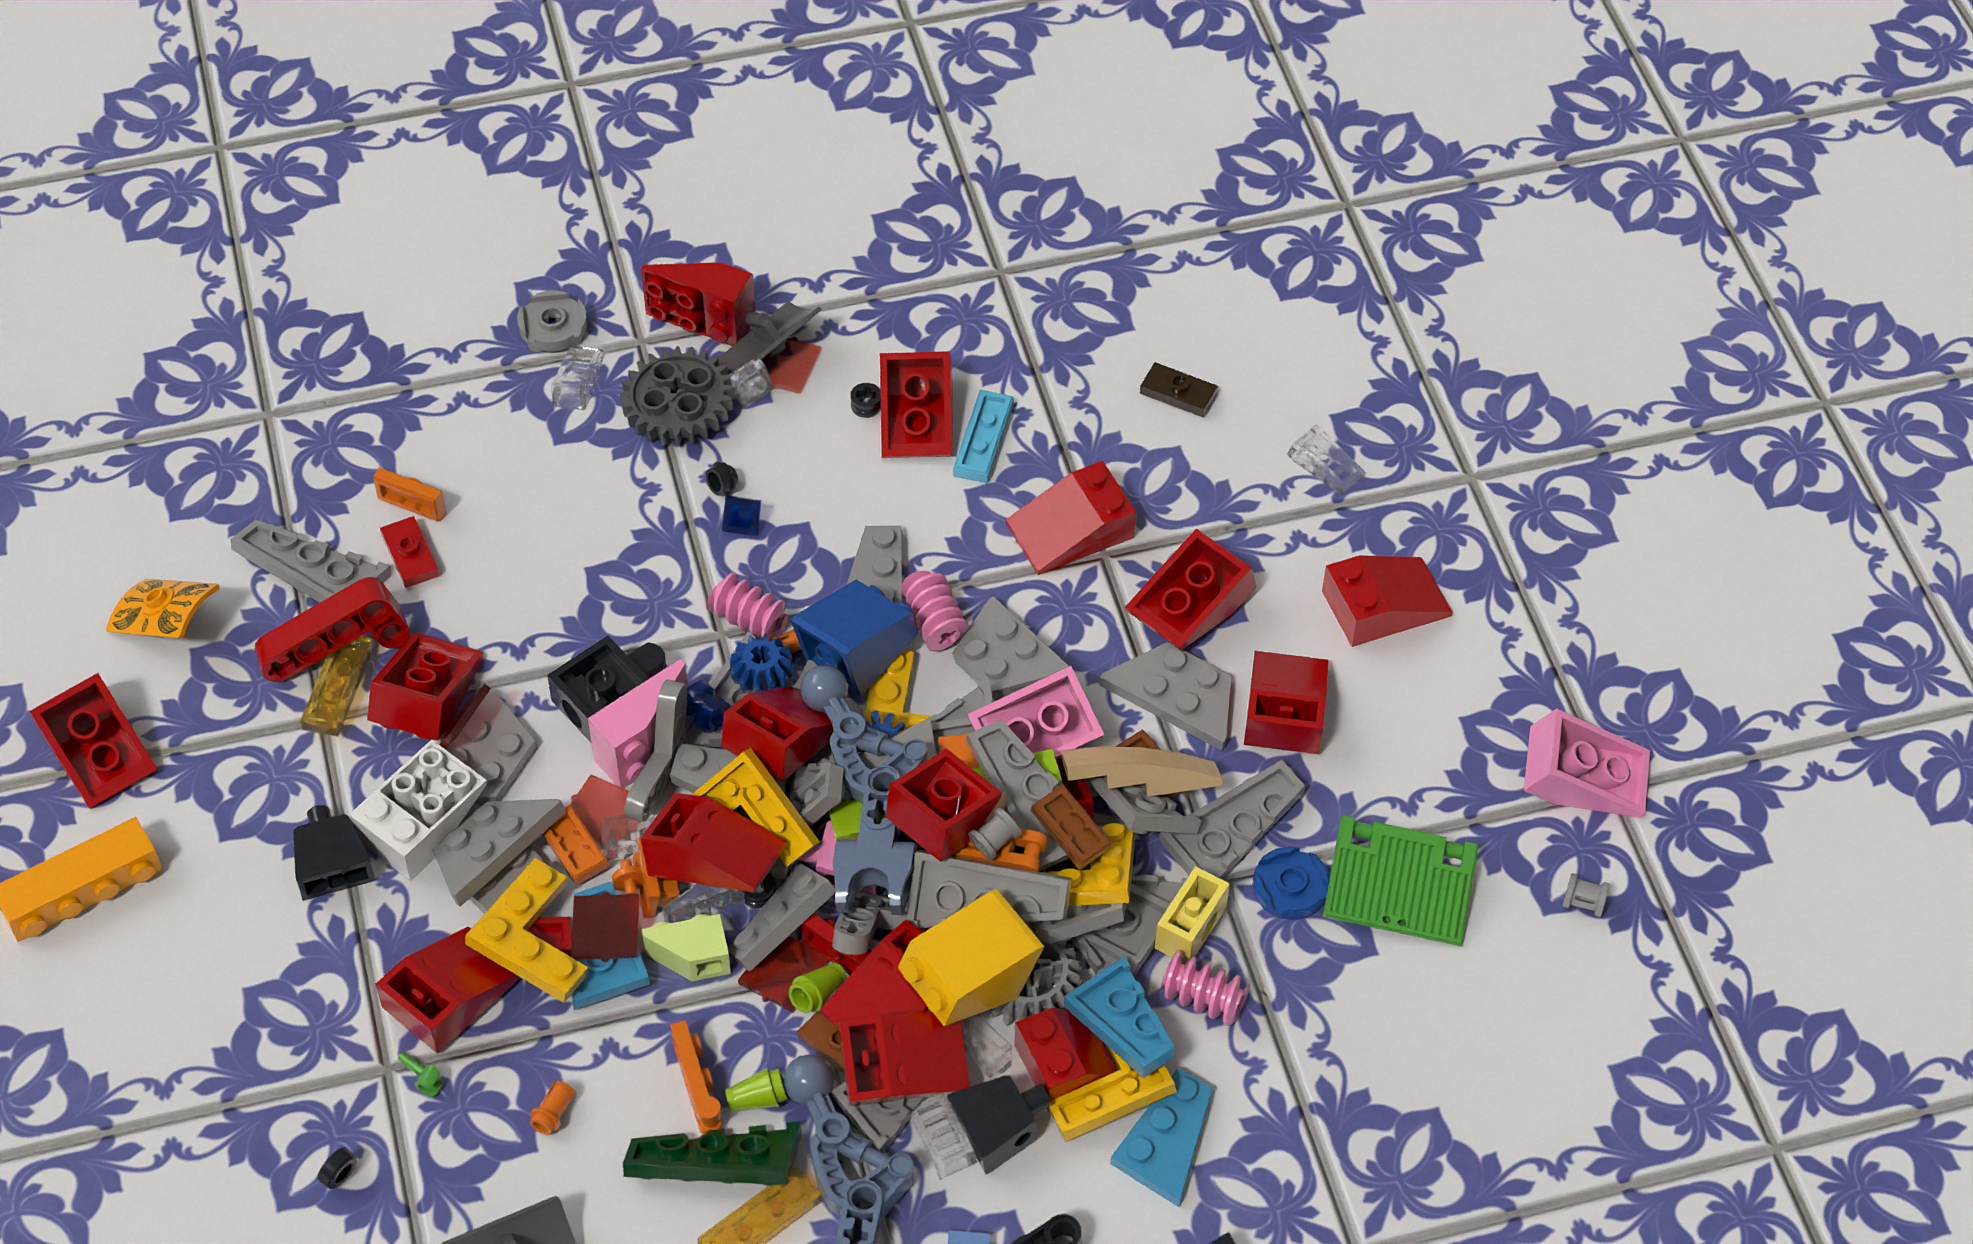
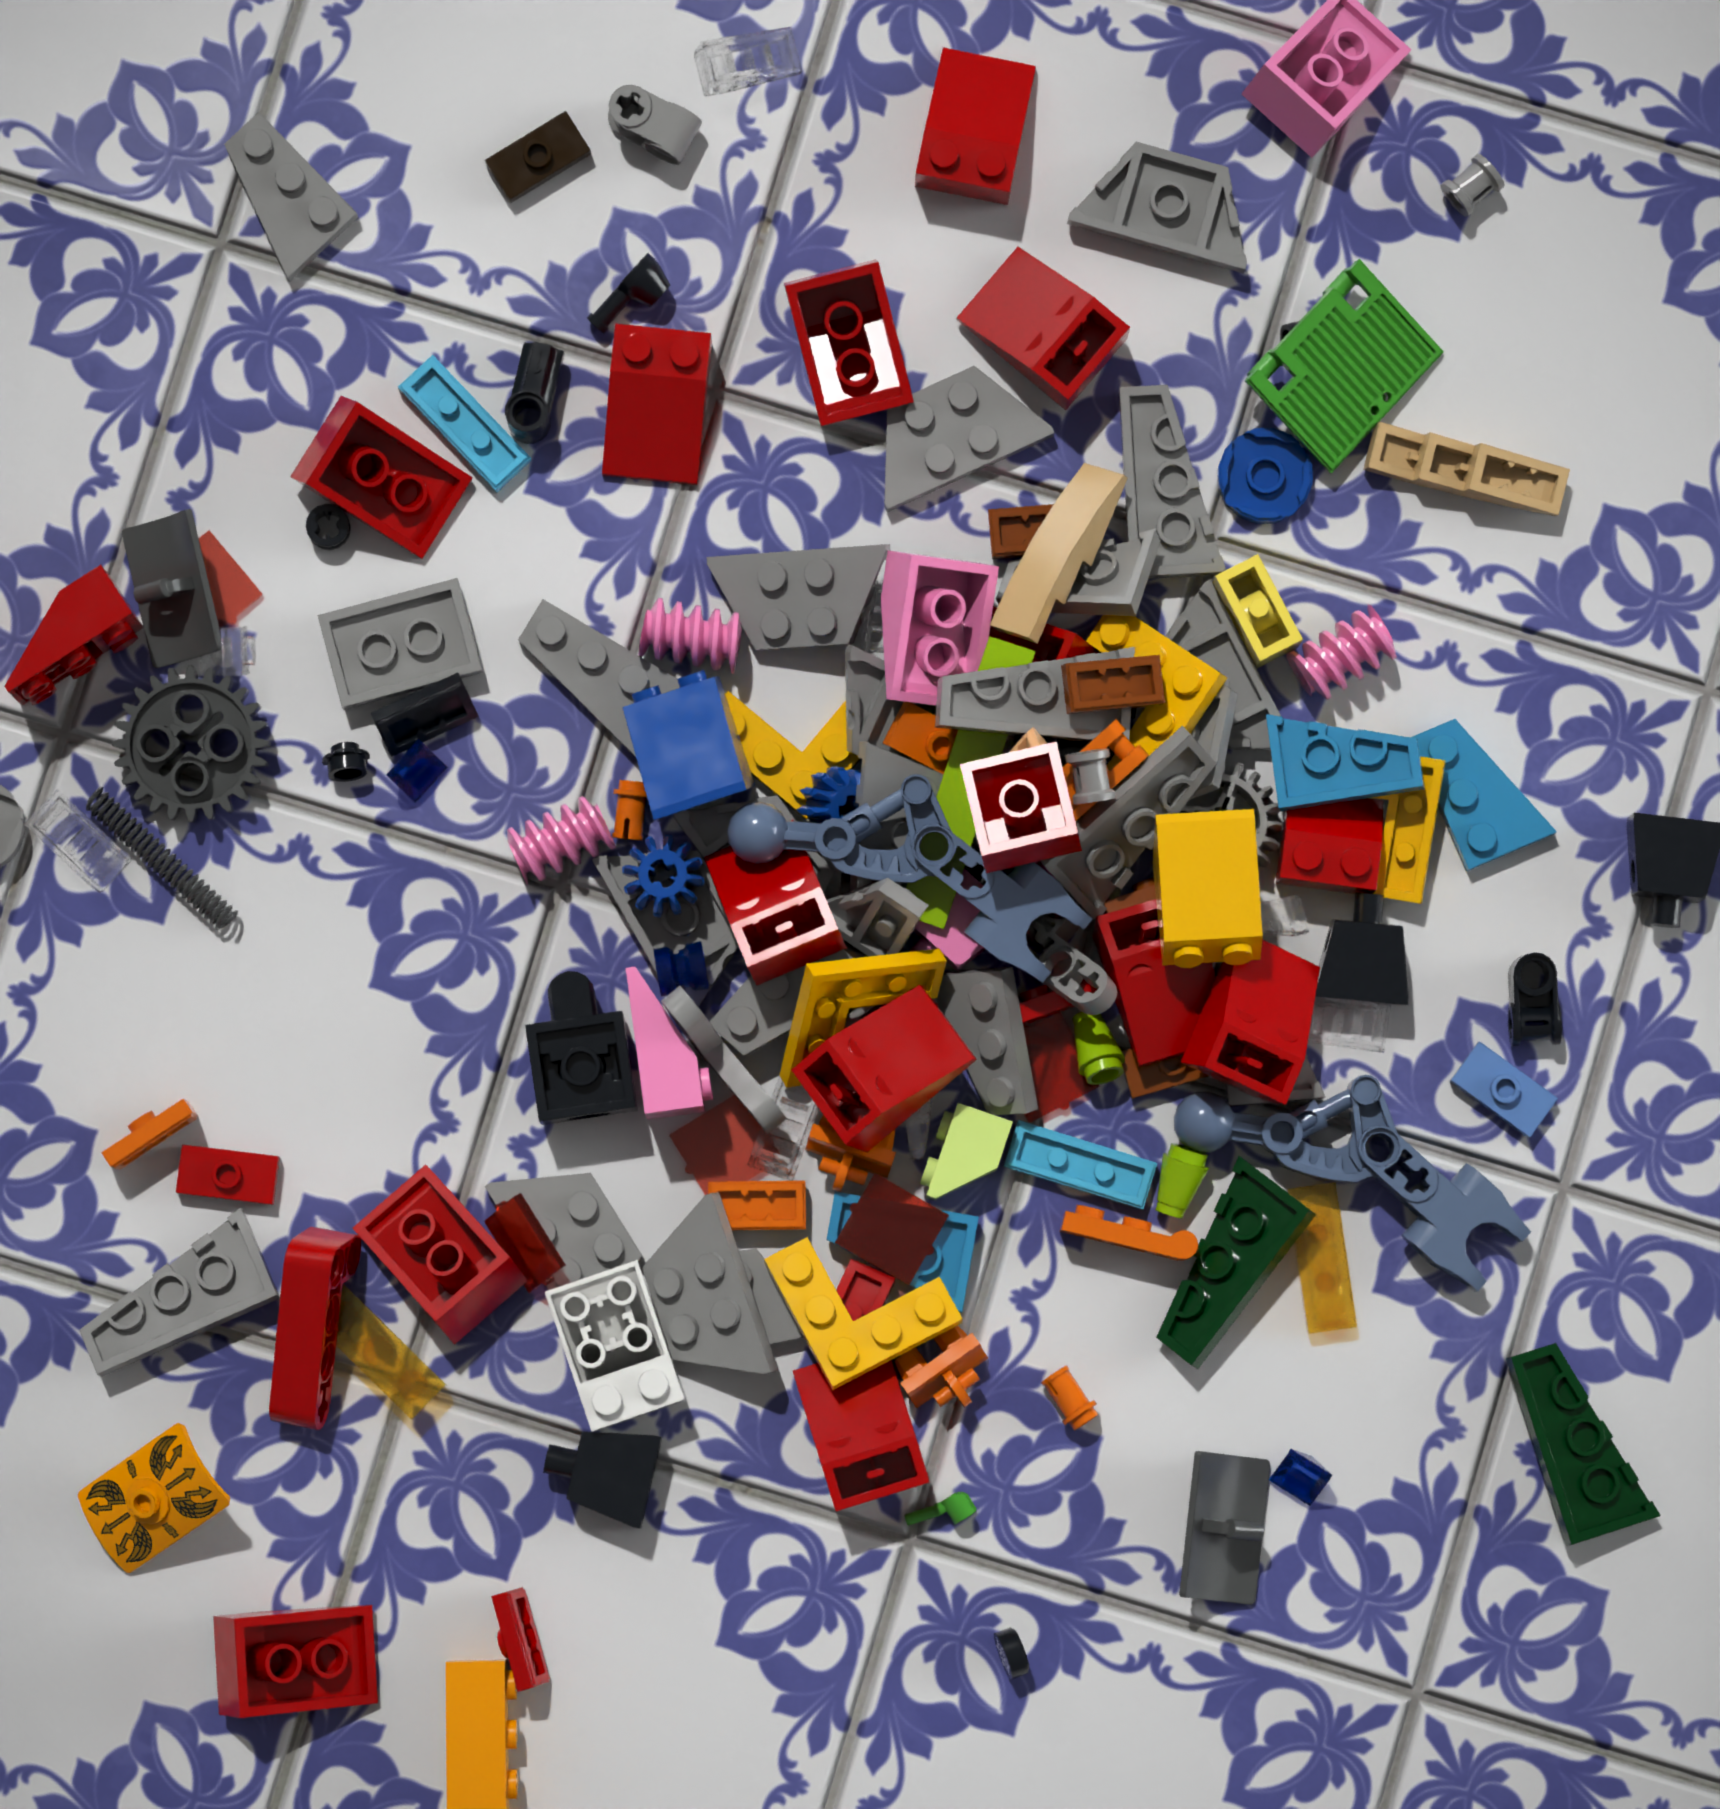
camera: 60 degrees left, 30 degrees up
none -> dark grey piece [86,787,238,929]
none -> light grey wing [224,112,359,282]
none -> light grey plate [317,578,483,710]
none -> black plate [371,672,479,757]
none -> red plate [491,1587,550,1692]
none -> black piece [505,342,565,444]
none -> black bar [587,253,670,334]
none -> light grey piece [608,85,702,165]
none -> orange hips [895,1326,988,1408]
none -> medium azure tile [1004,1120,1157,1210]
none -> light grey wing [1067,141,1247,274]
none -> tan slope [1363,422,1570,516]

